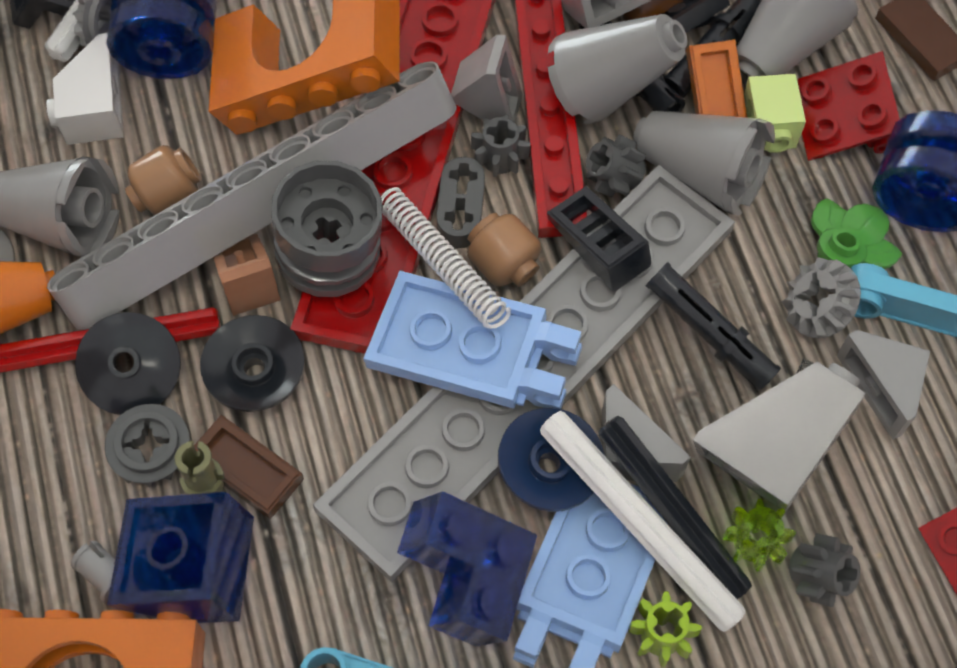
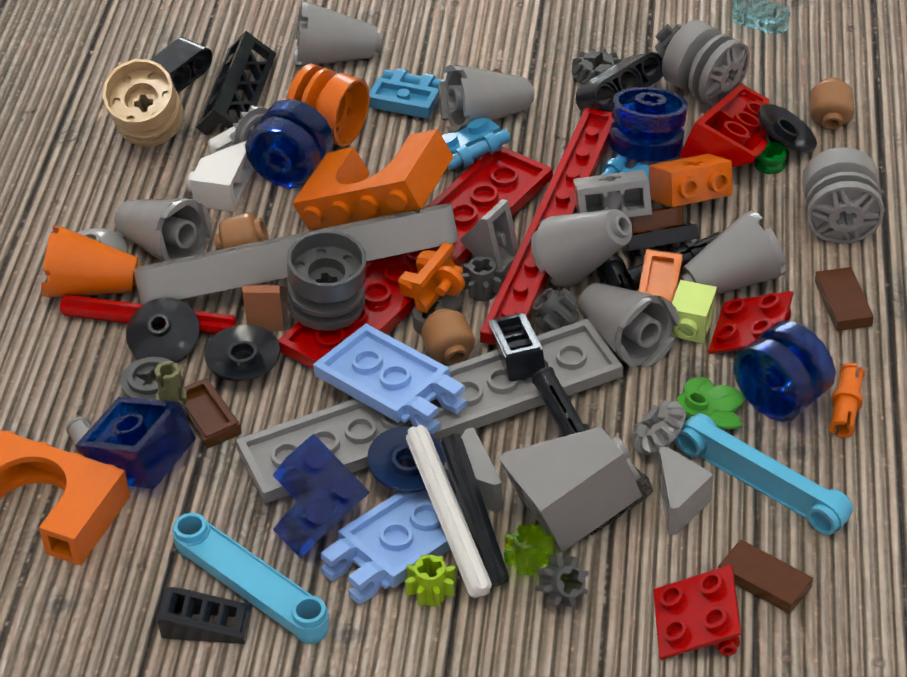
camera: 25 degrees right, 20 degrees down
white piece [381,187,511,329] -> none
none -> orange hips [398,242,465,313]

